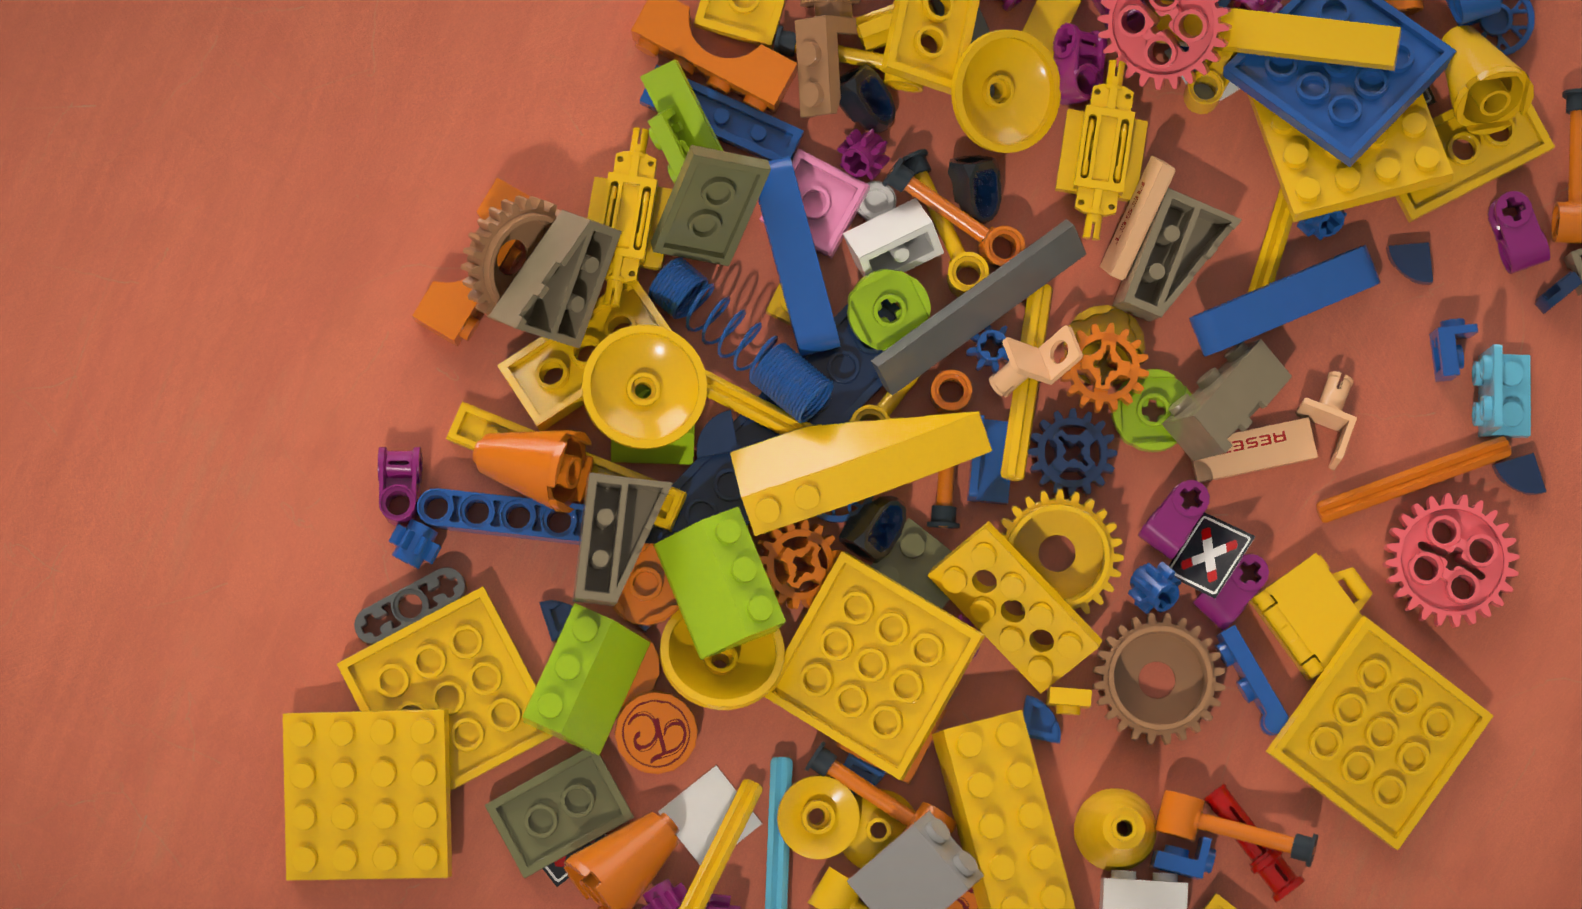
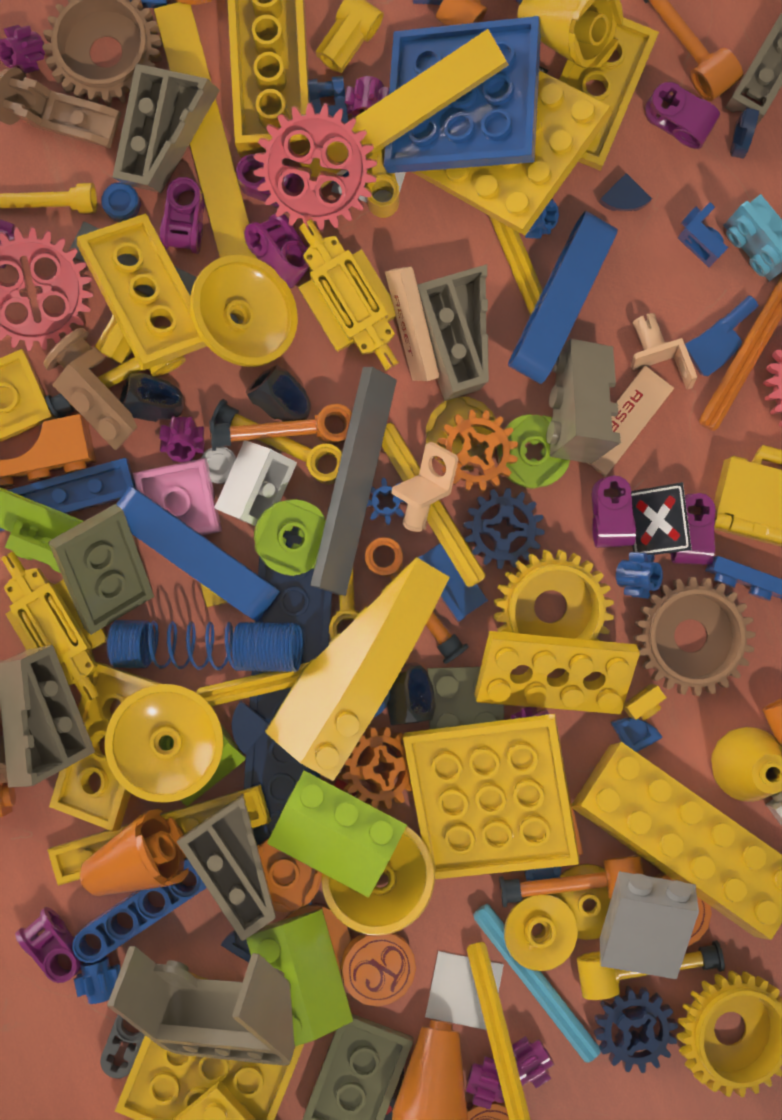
camera: 40 degrees left, 5 degrees up
none -> dark tan windscreen [107,946,295,1066]
none -> blue piece [685,296,759,376]

